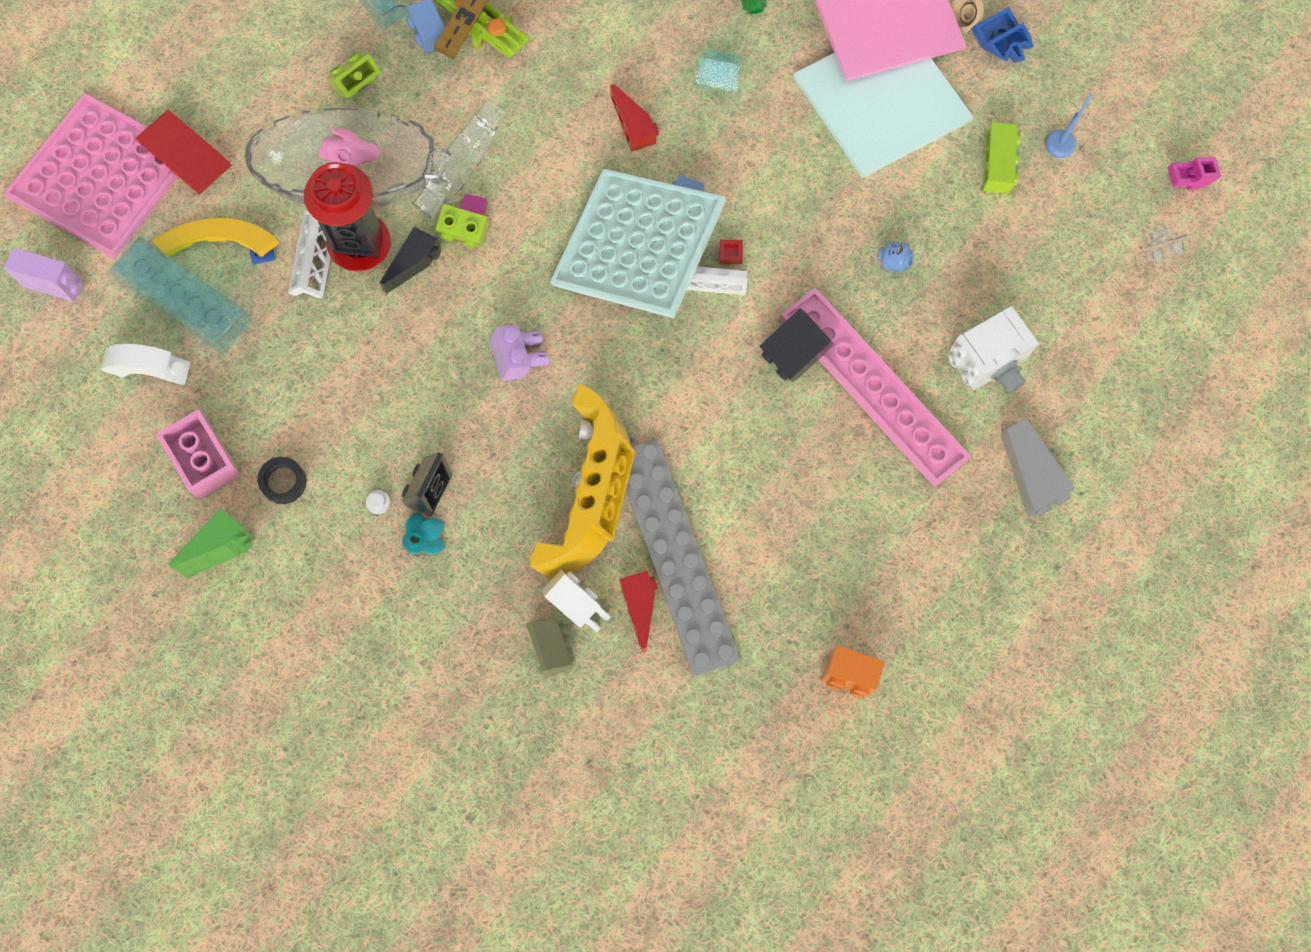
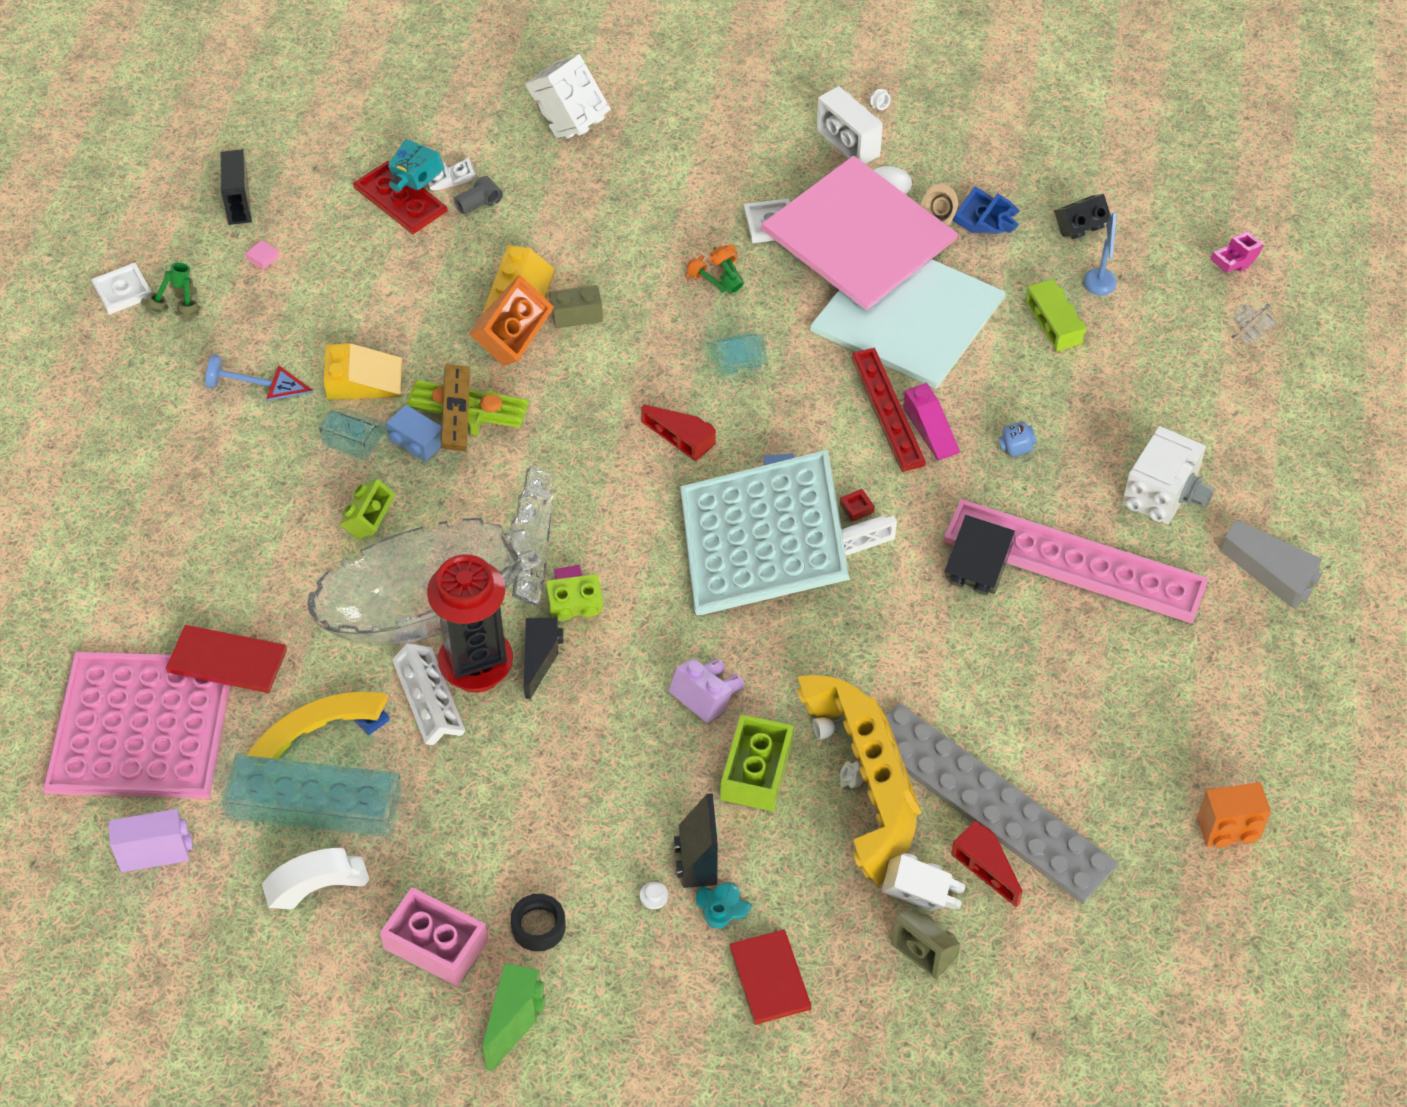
camera: 25 degrees left, 20 degrees down
bright pink animal [319,128,380,167] -> none
none -> lime brick [720,714,794,812]
none -> red tile [729,929,811,1025]
none -> red tile [851,347,926,472]
none -> dark pink slope [903,383,960,461]
none -> black brick [1054,194,1111,239]

